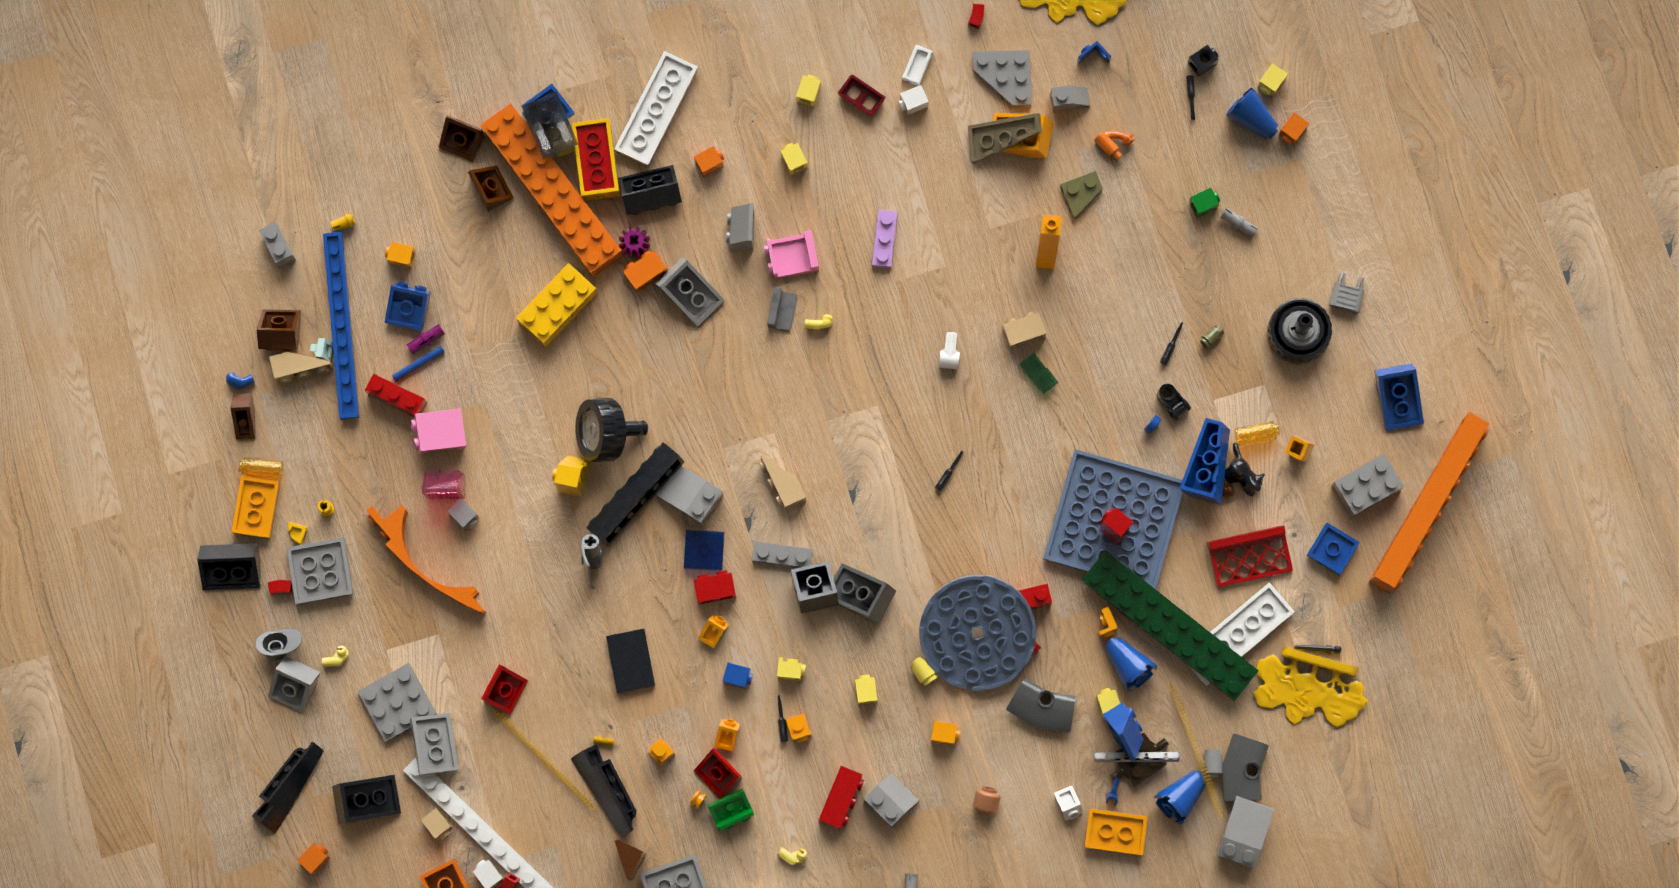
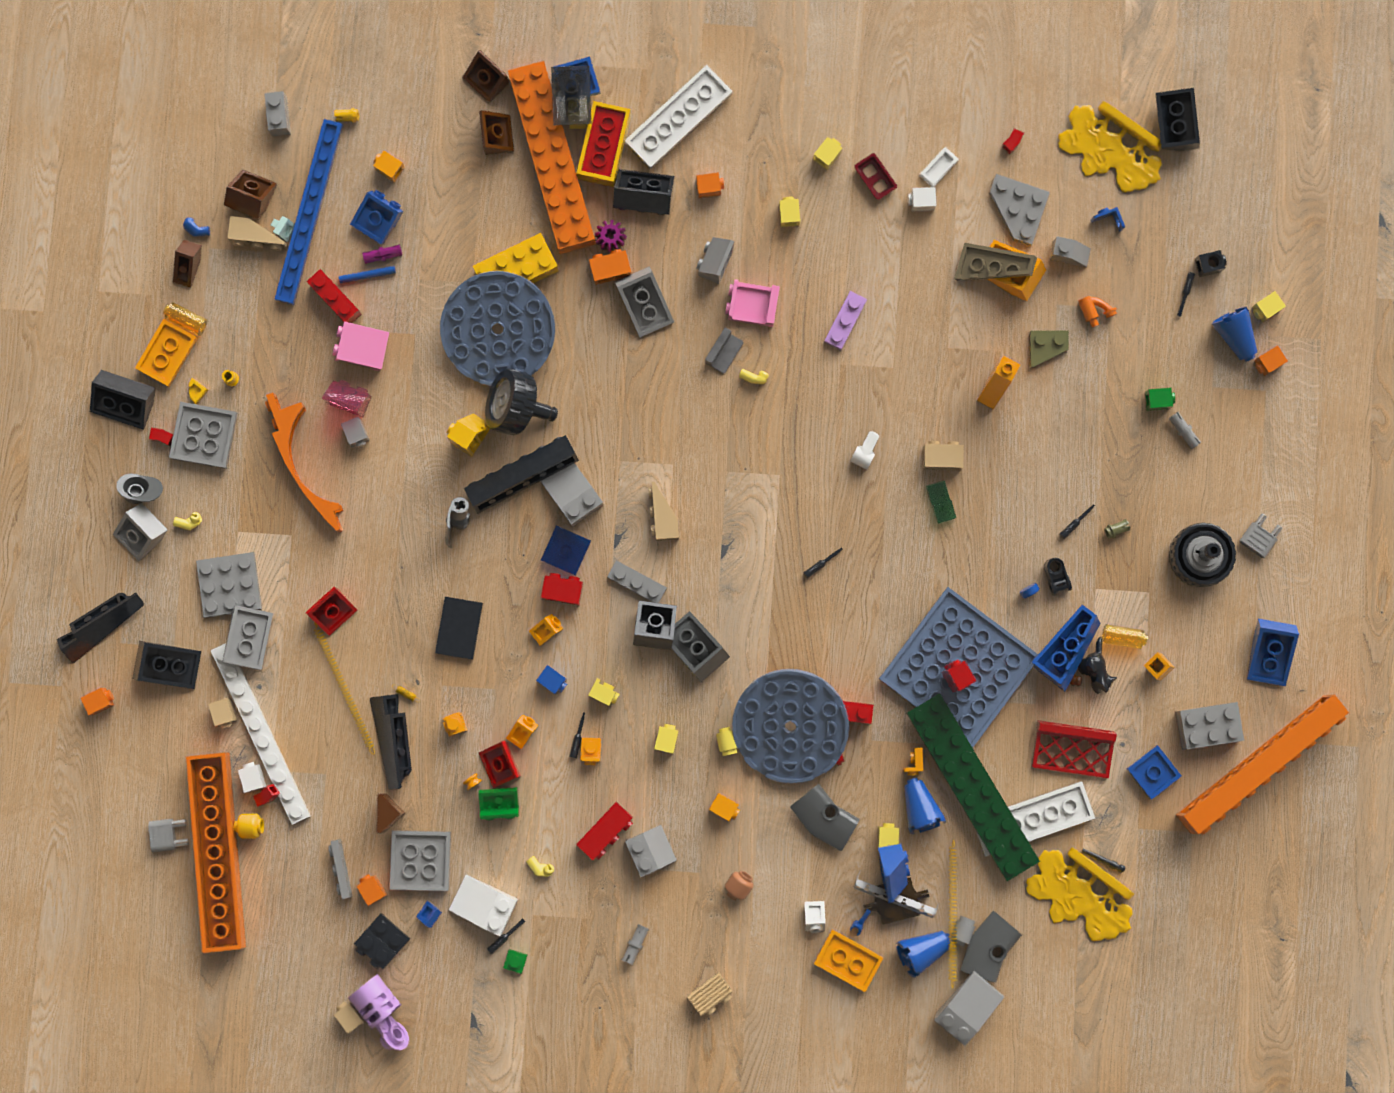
camera: 15 degrees right, 5 degrees up
none -> sand blue plate [440,271,555,386]

